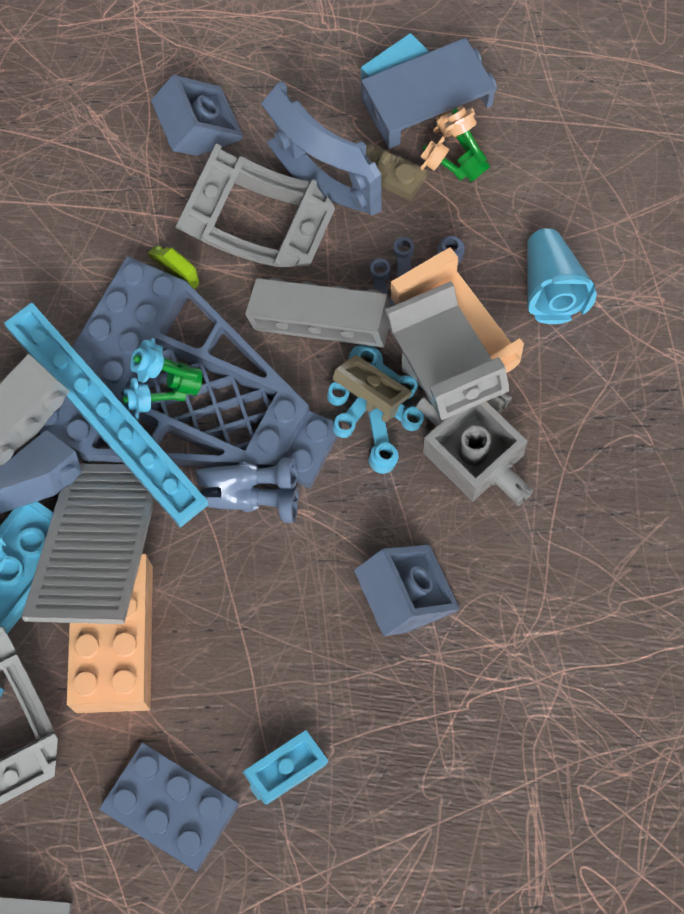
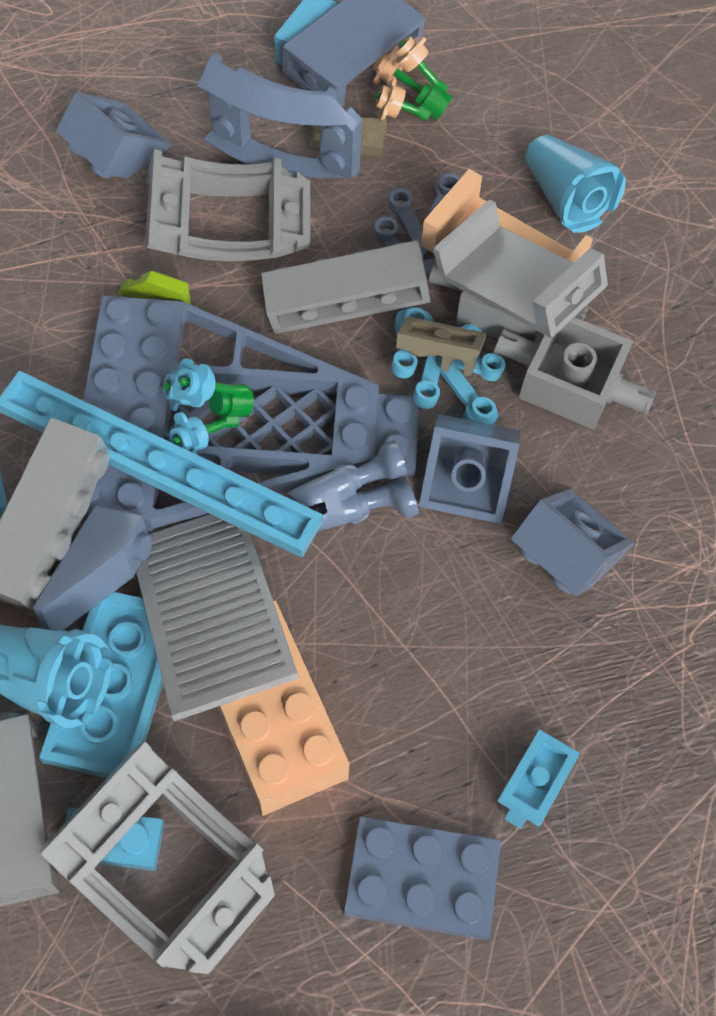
camera: 30 degrees left, 5 degrees down
none -> sand blue slope [419,414,521,524]

